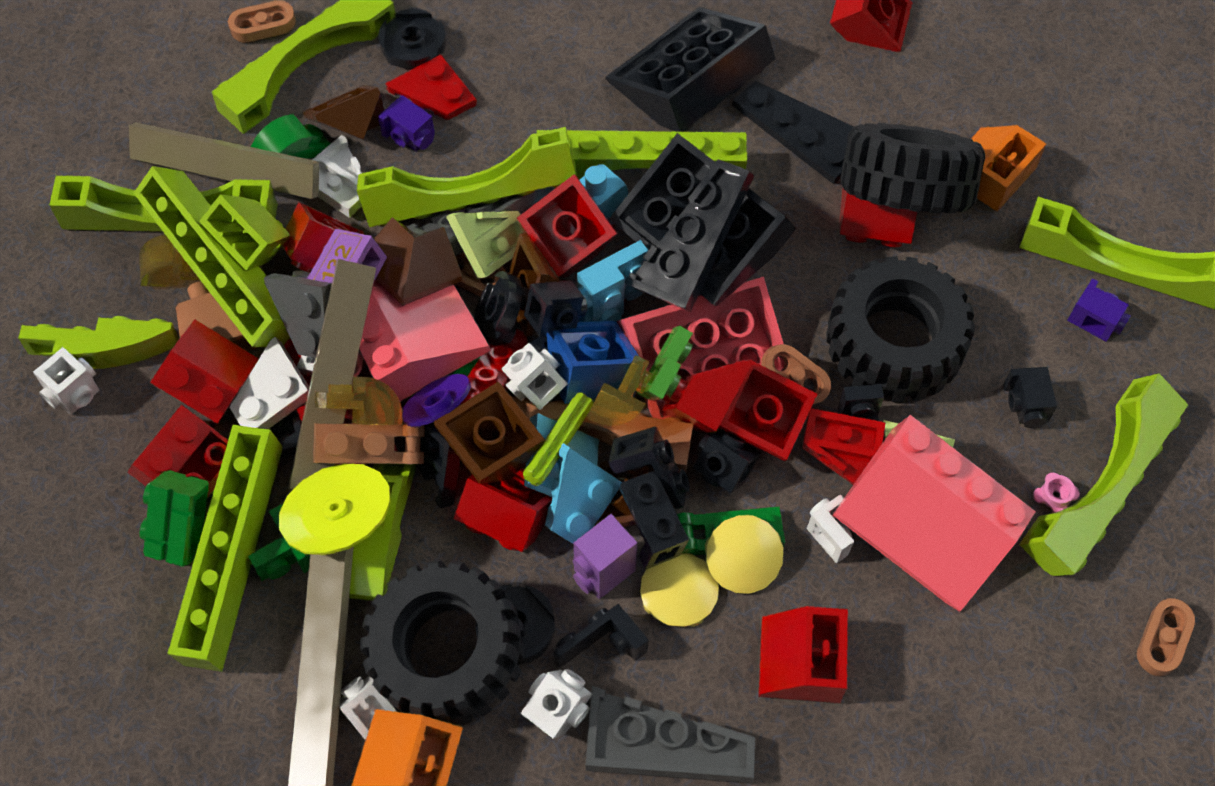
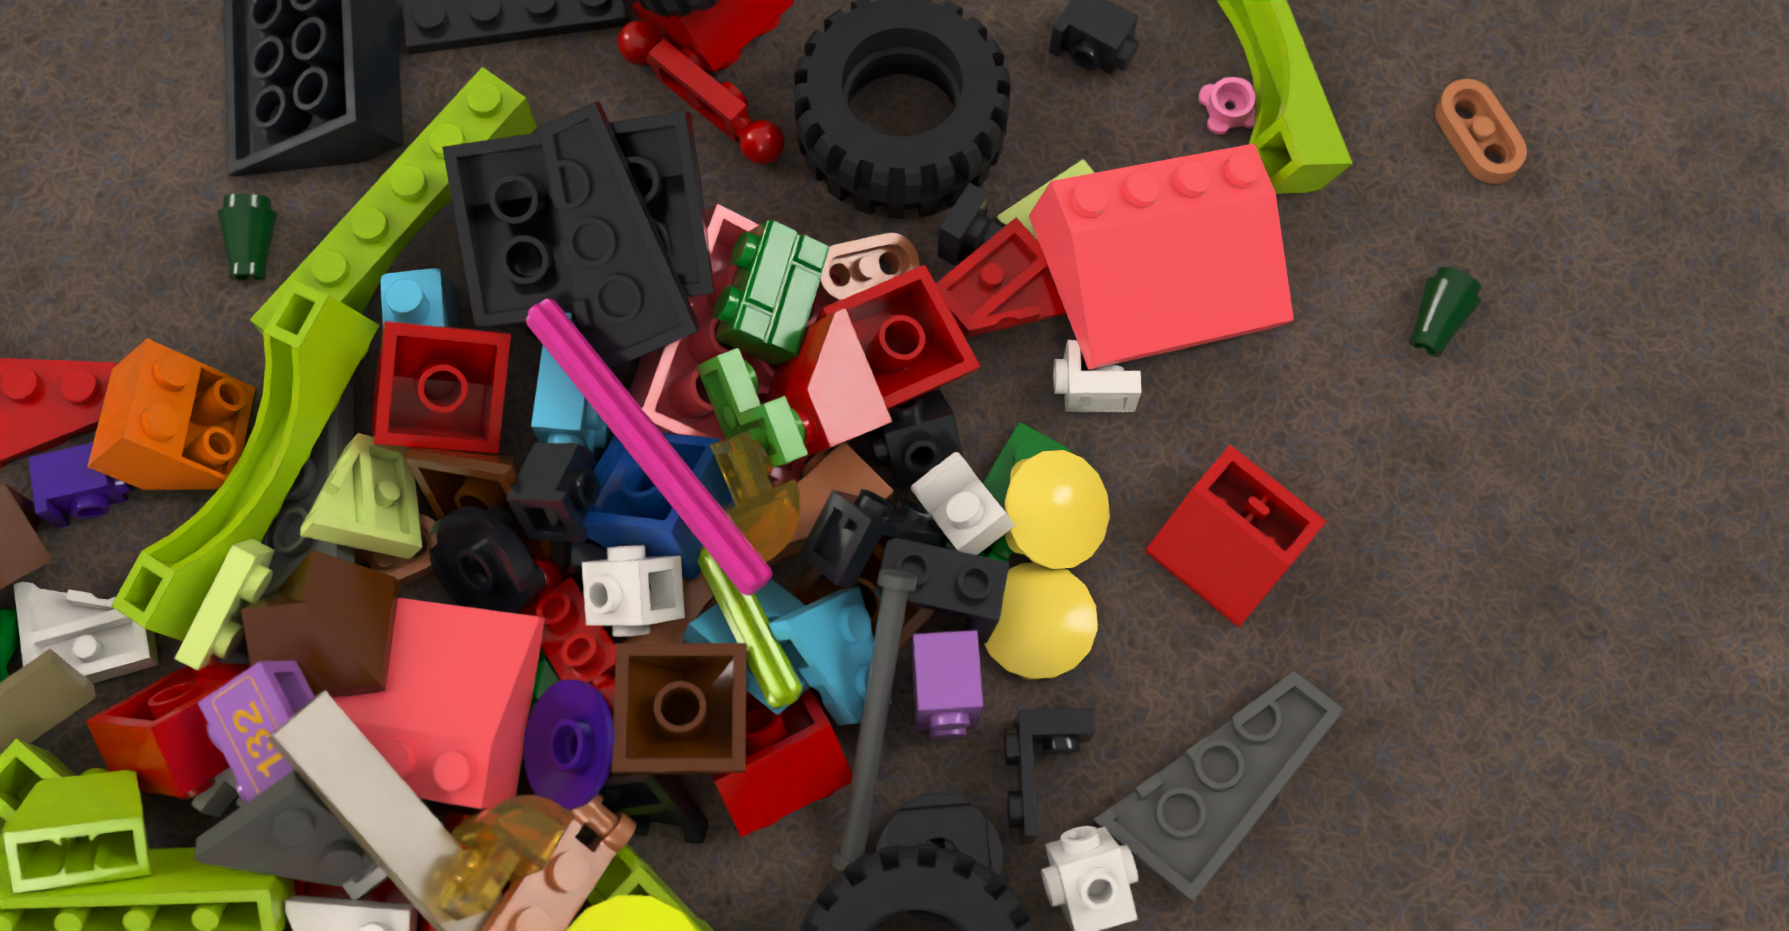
camera: 55 degrees left, 10 degrees up
none -> orange slope [87,338,256,490]
none -> yellowish green wing [174,539,275,670]
none -> dark green cone [217,193,277,281]
none -> dark pink axle [526,299,772,596]
none -> red plate [617,20,784,165]
none -> brick [713,220,829,365]
none -> dark grey bar [831,569,917,871]
none -> white bracket [911,452,1015,555]
none -> dark green cone [1409,267,1481,357]

